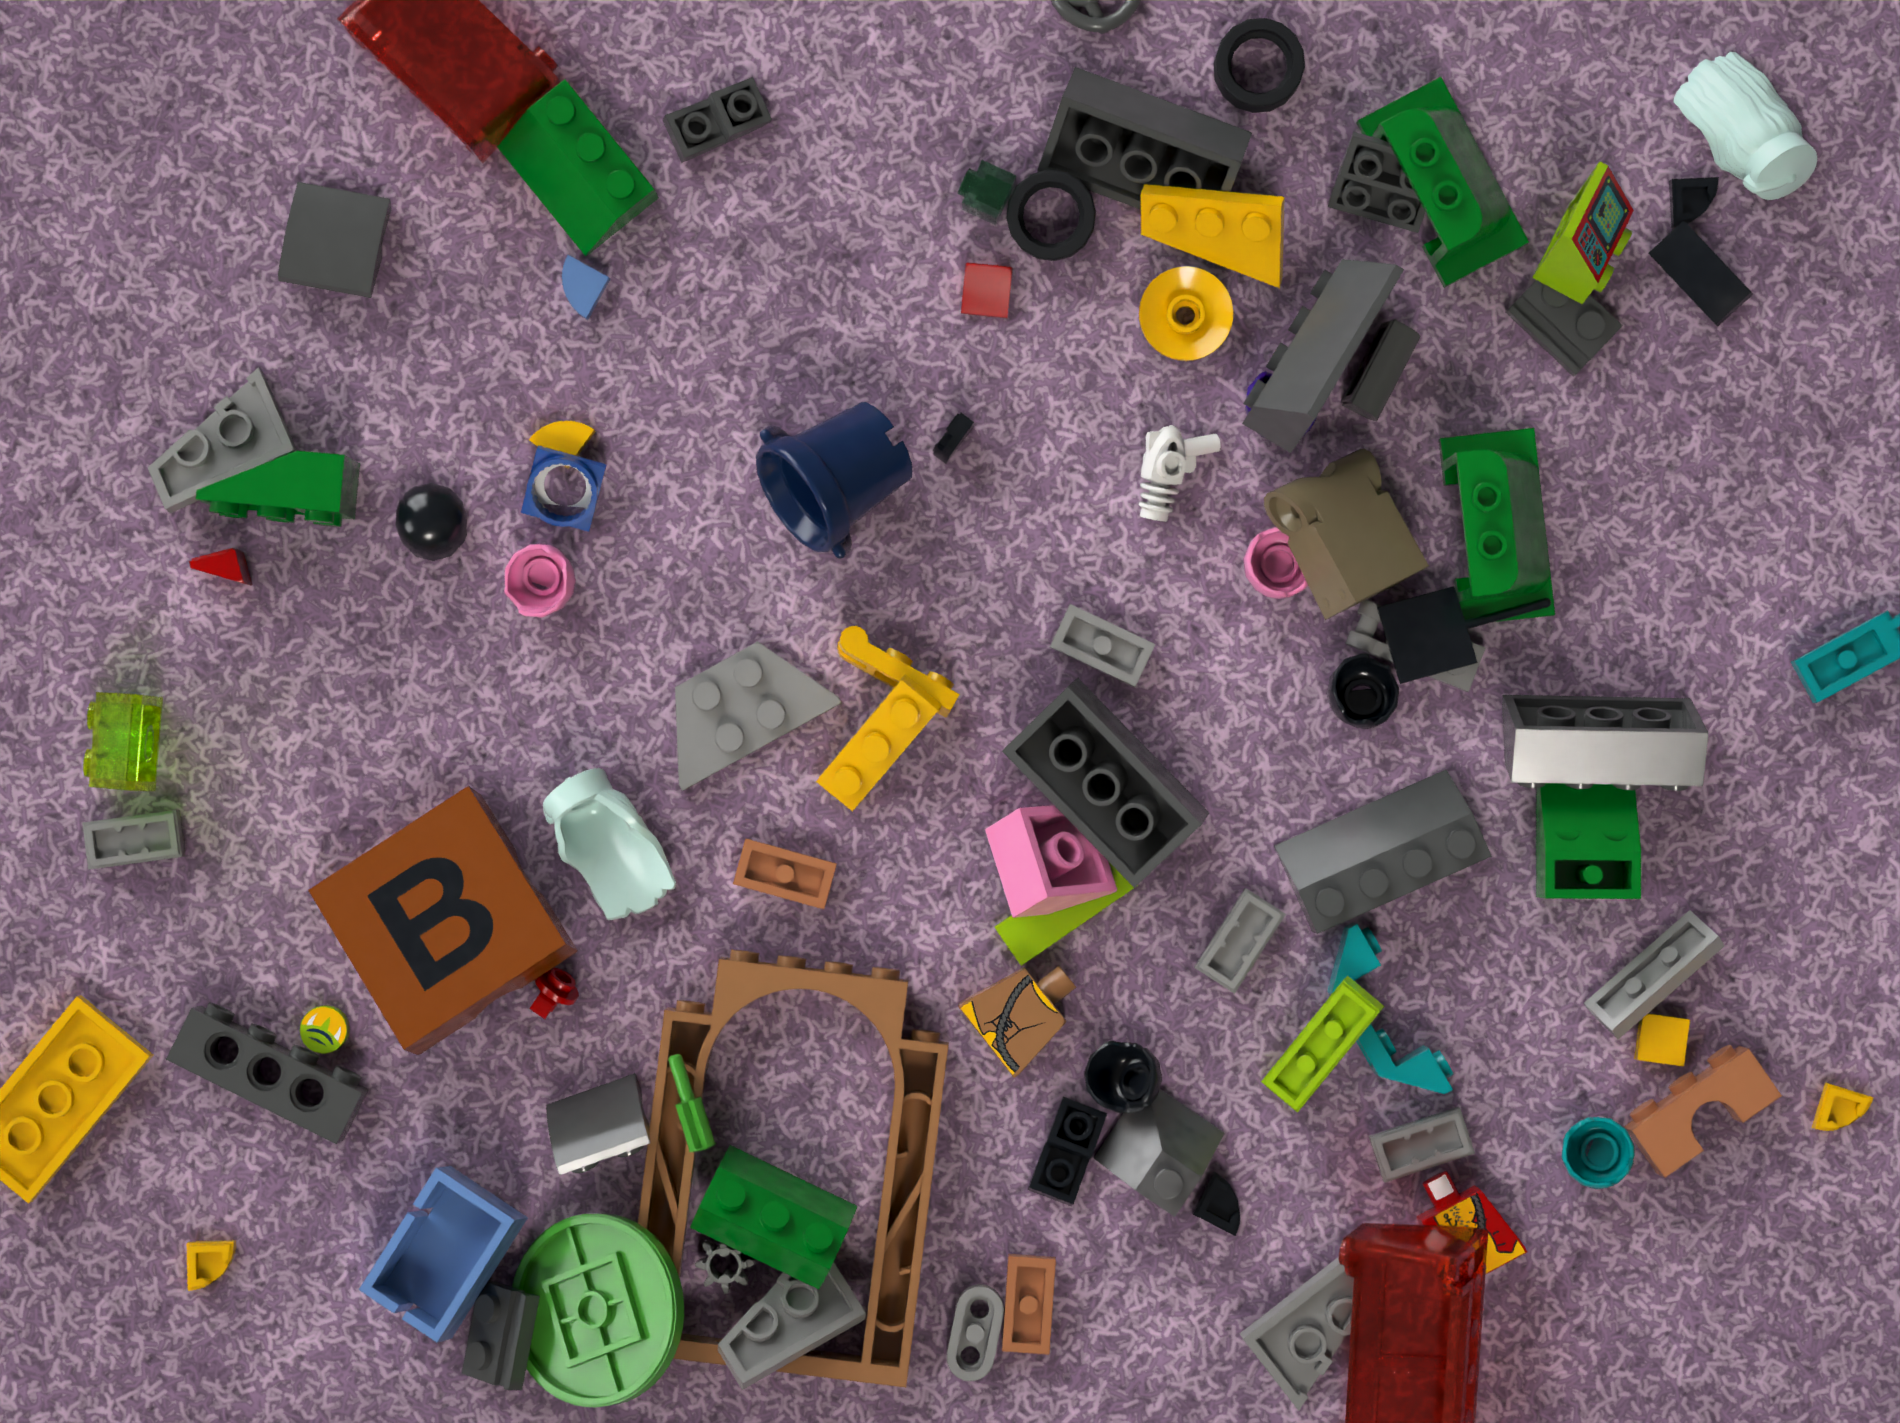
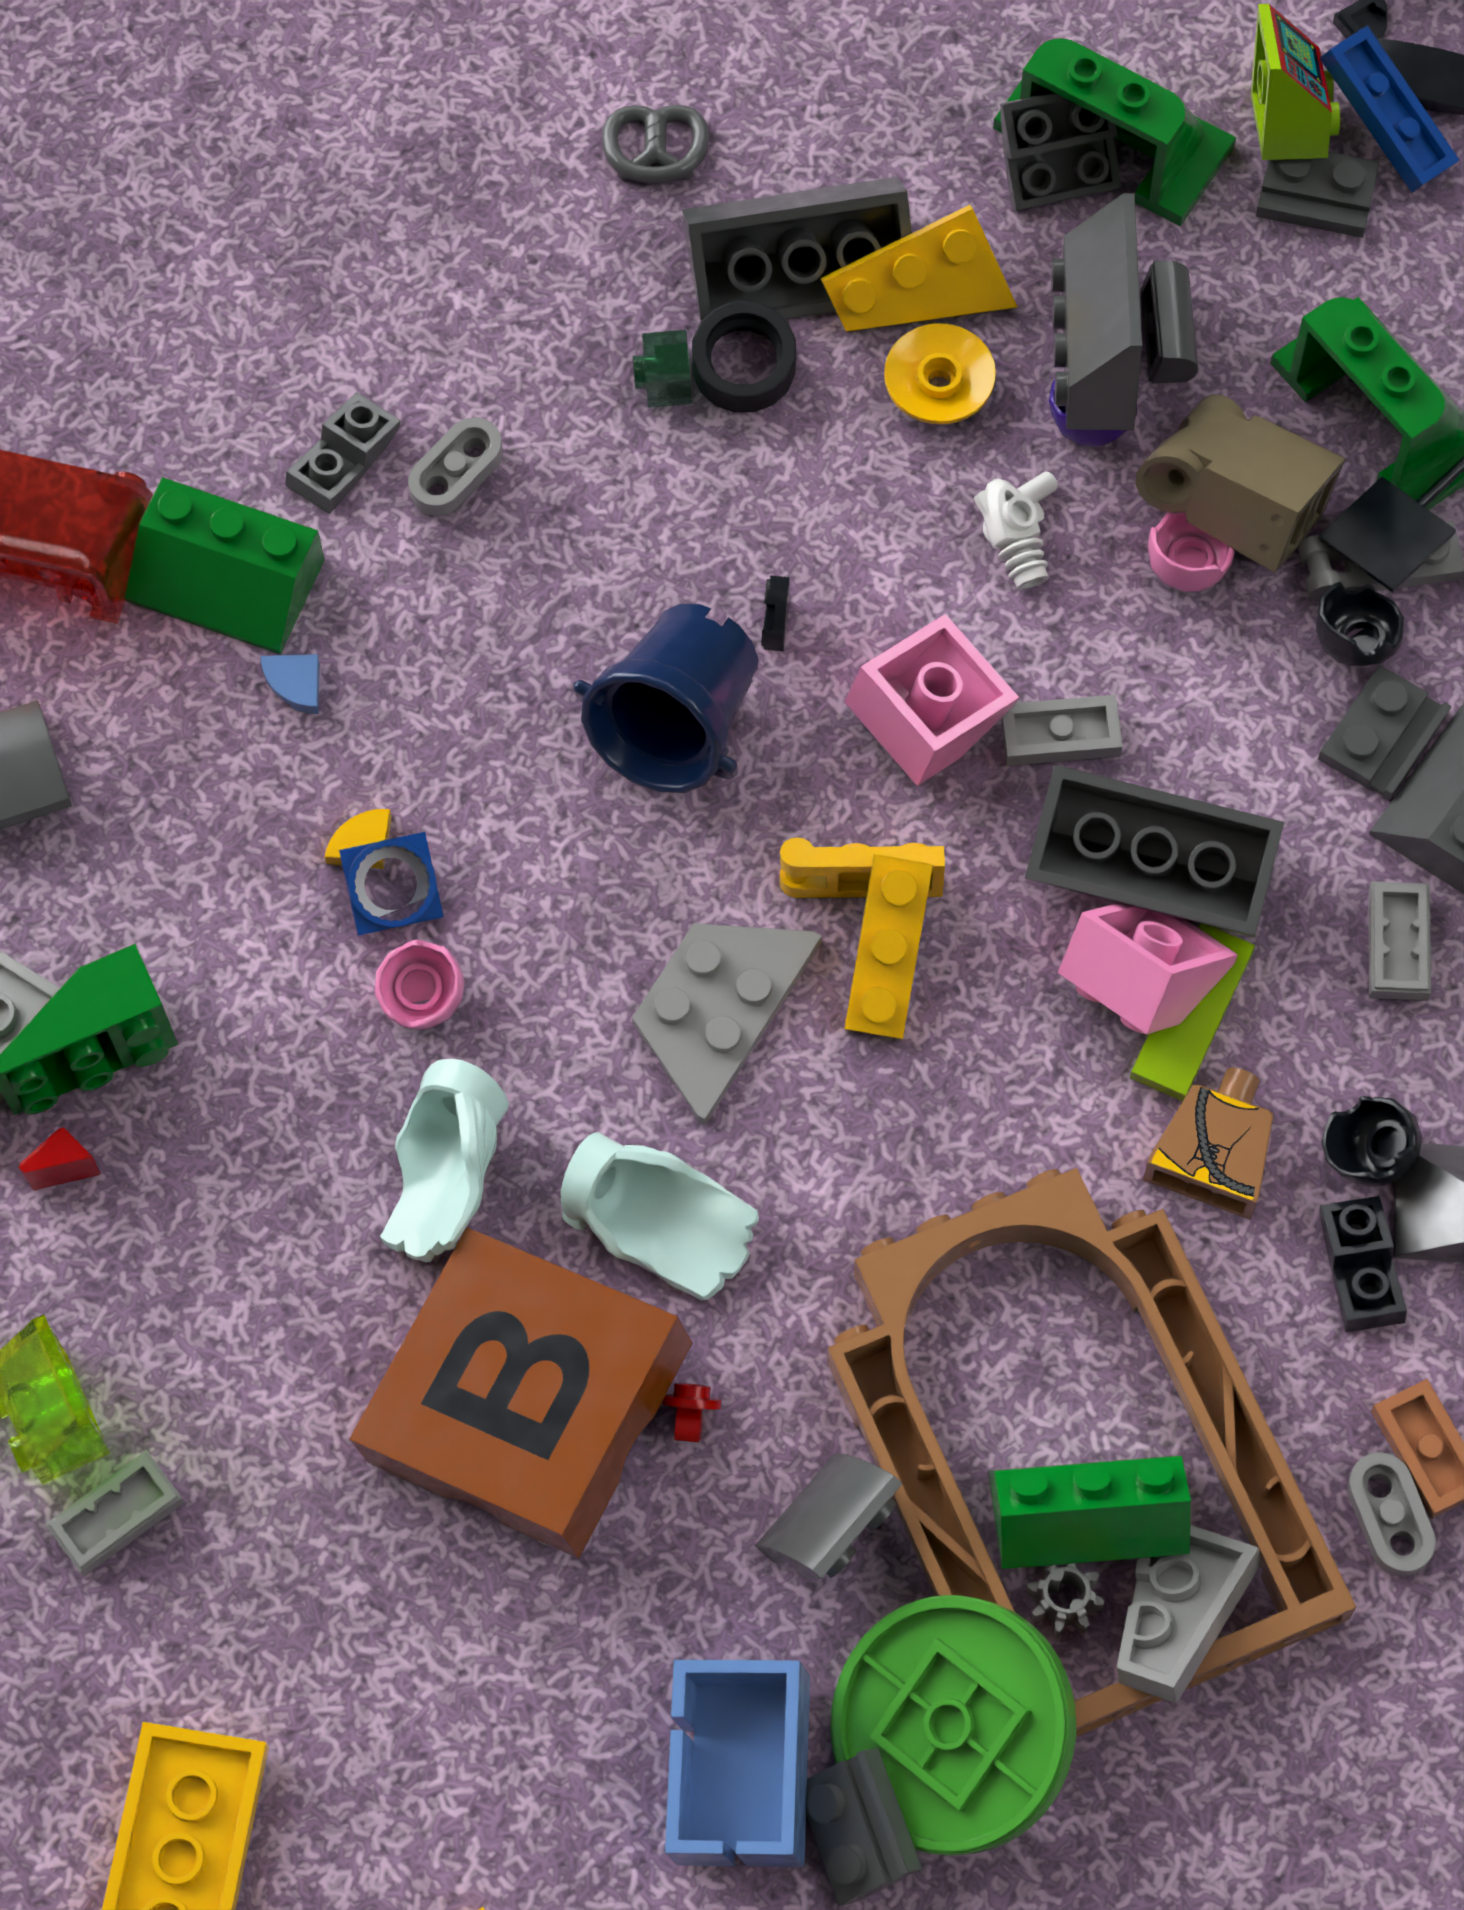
camera: 30 degrees left, 20 degrees down
dark grey brick [166,1002,369,1144] -> none
tile [300,1005,350,1054] -> none
black hair [395,483,467,561] -> none
bright green axle [668,1054,716,1152] -> none
nougat plate [733,838,837,909] -> none
red slope [961,263,1013,318] -> none
black tyre [1213,18,1305,113] -> none
none -> light aqua hair [380,1059,509,1263]
none -> light grey plate [408,417,503,516]
none -> bright pink slope [844,614,1019,786]
none -> dark grey plate [1318,664,1451,801]
none -> blue plate [1320,25,1460,193]

